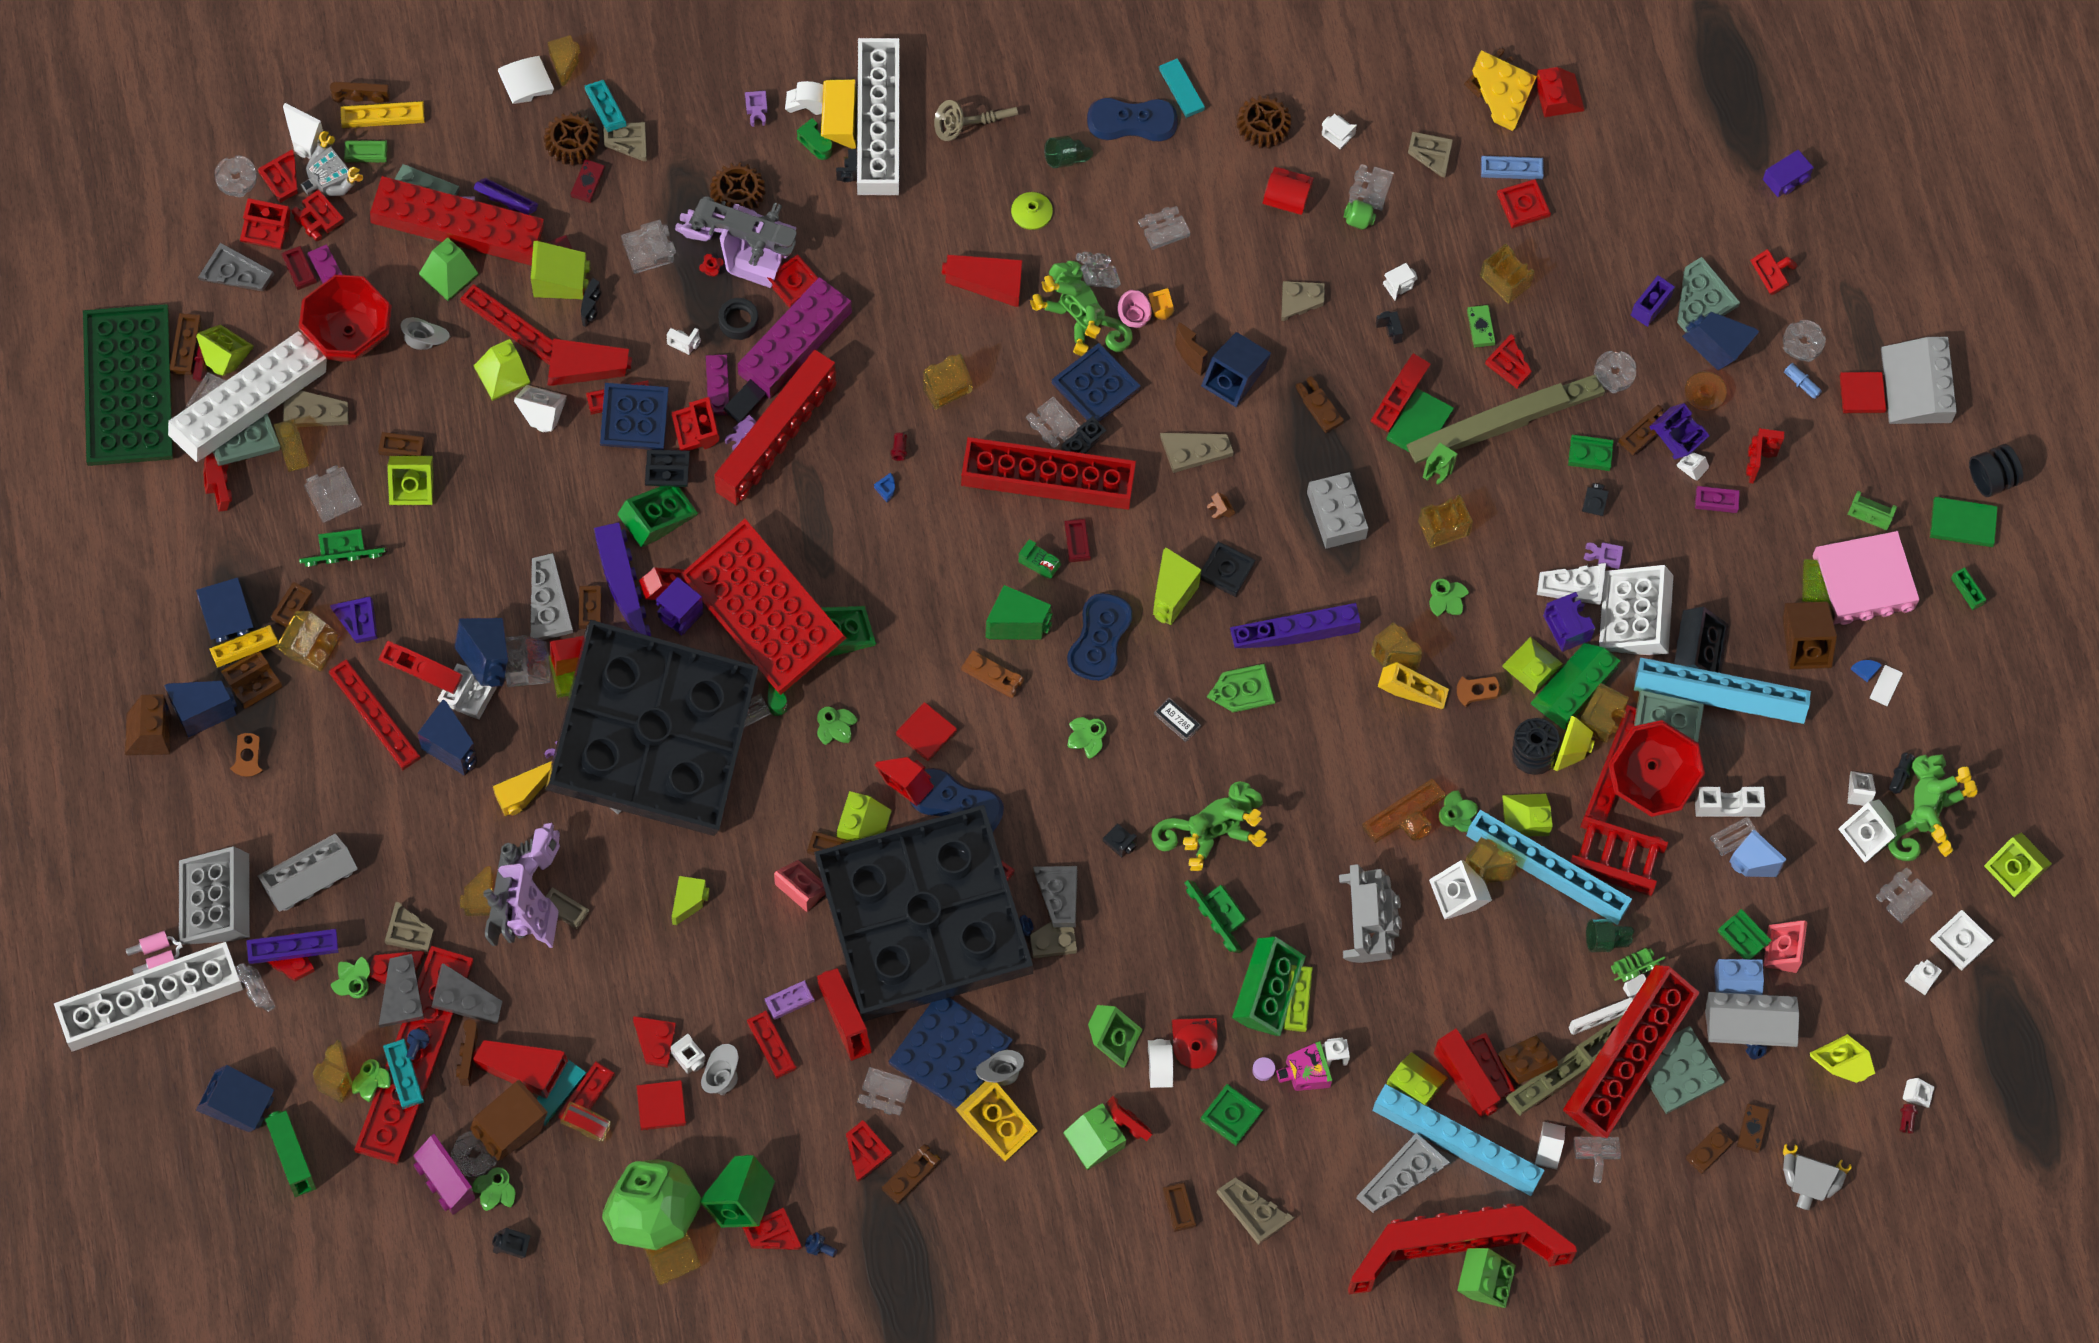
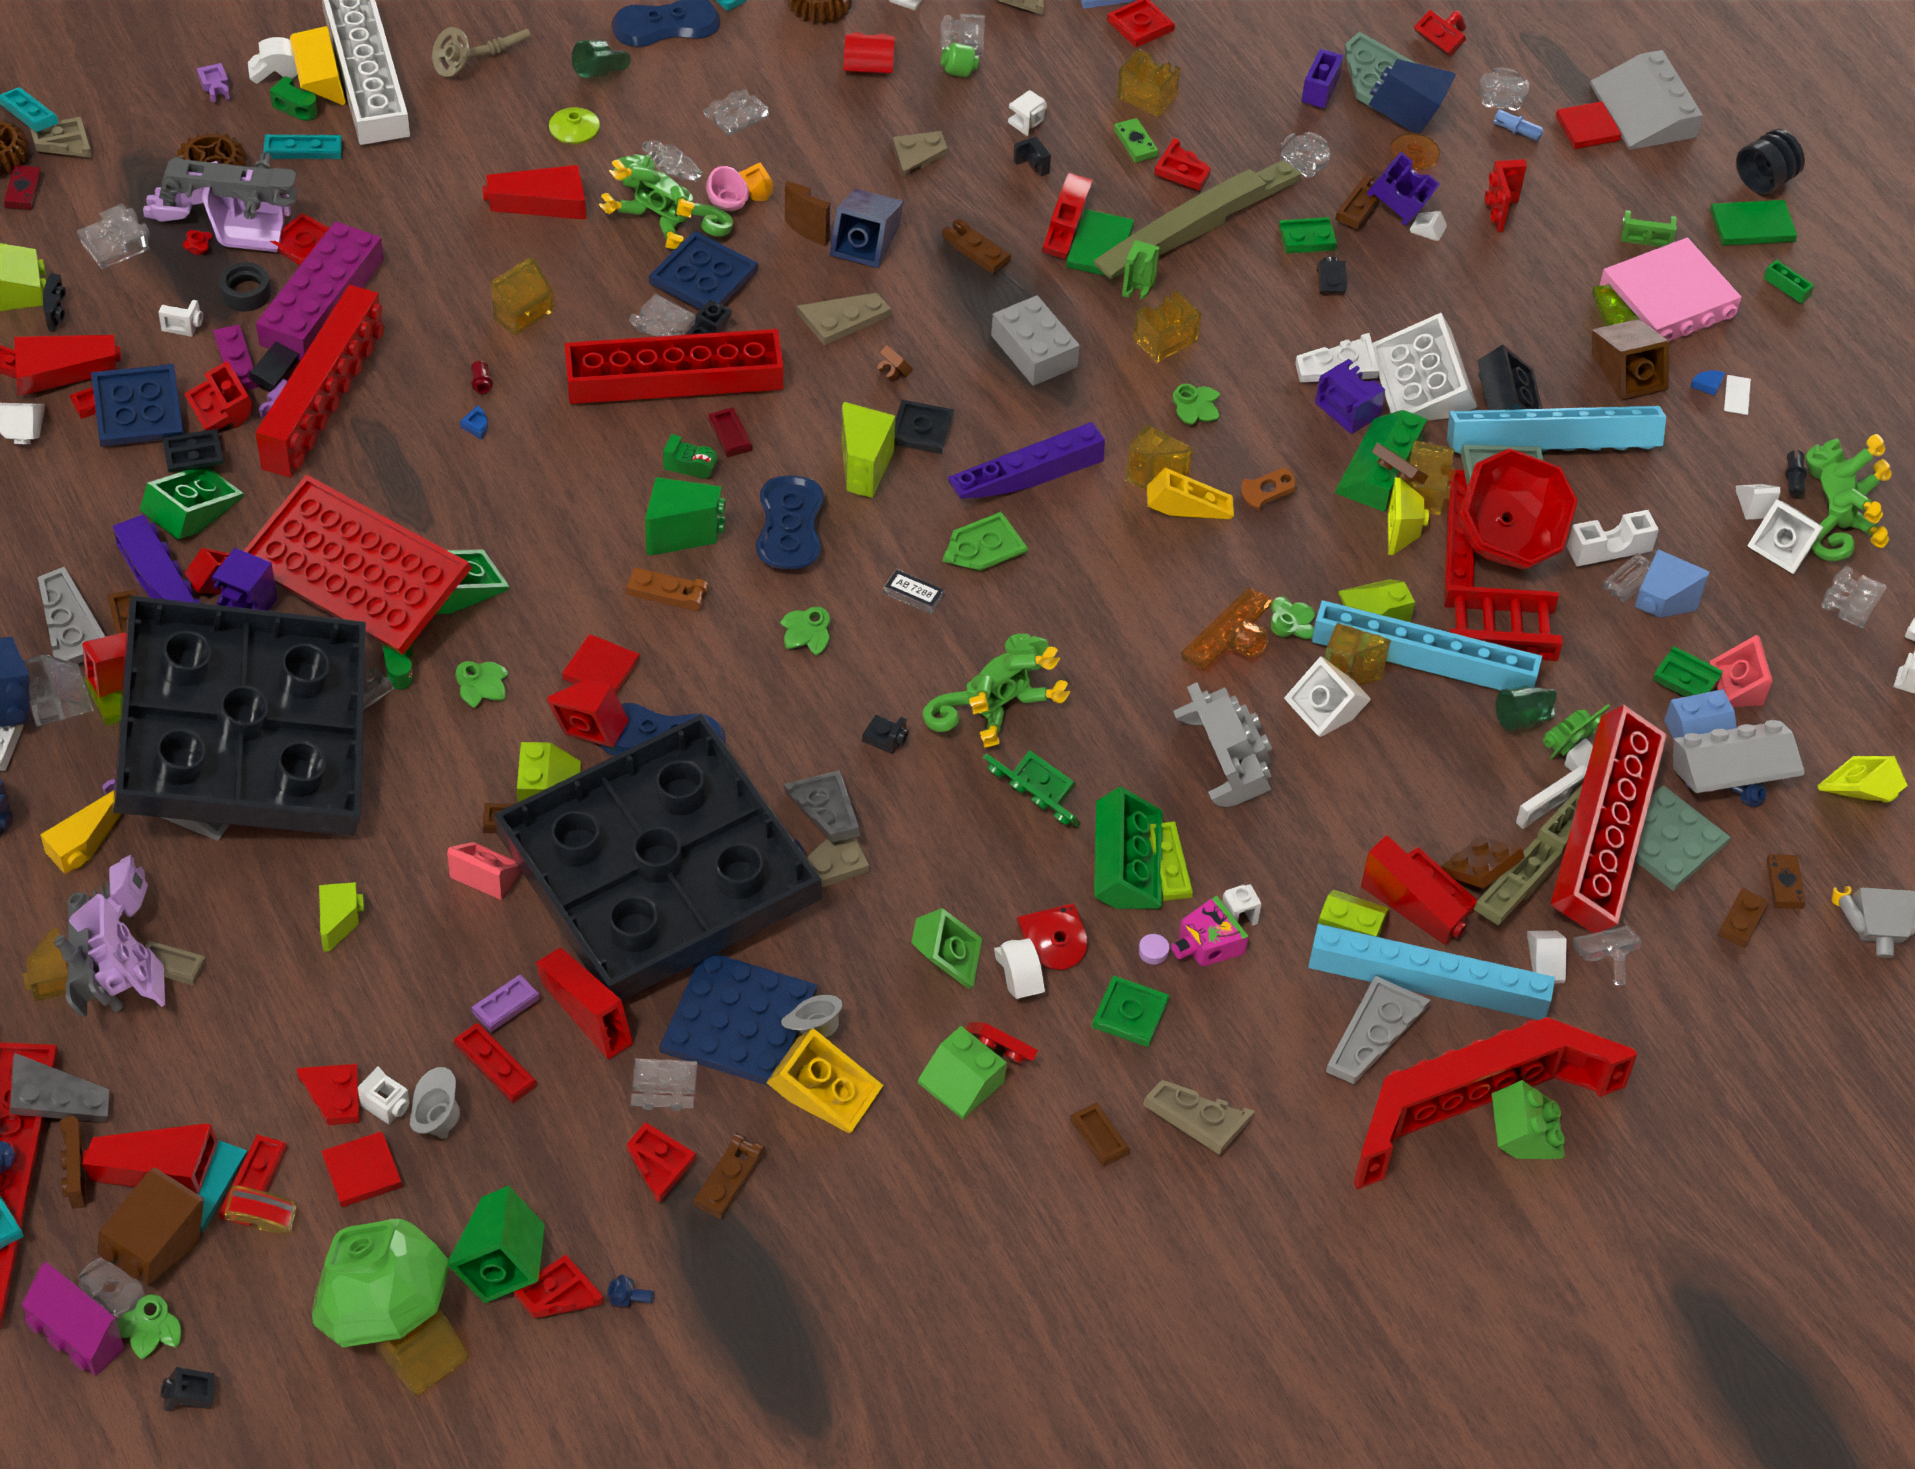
camera: 15 degrees left, 15 degrees down
black bracket [836,149,857,182] -> none
lime slope [1502,637,1563,694] -> none
black wheel [1512,718,1560,775] -> none
medium lavender plate [1584,543,1623,569] -> none
magenta plate [1695,486,1739,513] -> none
none -> teal tile [263,134,343,159]
none -> reddish brown plate [1371,443,1429,485]

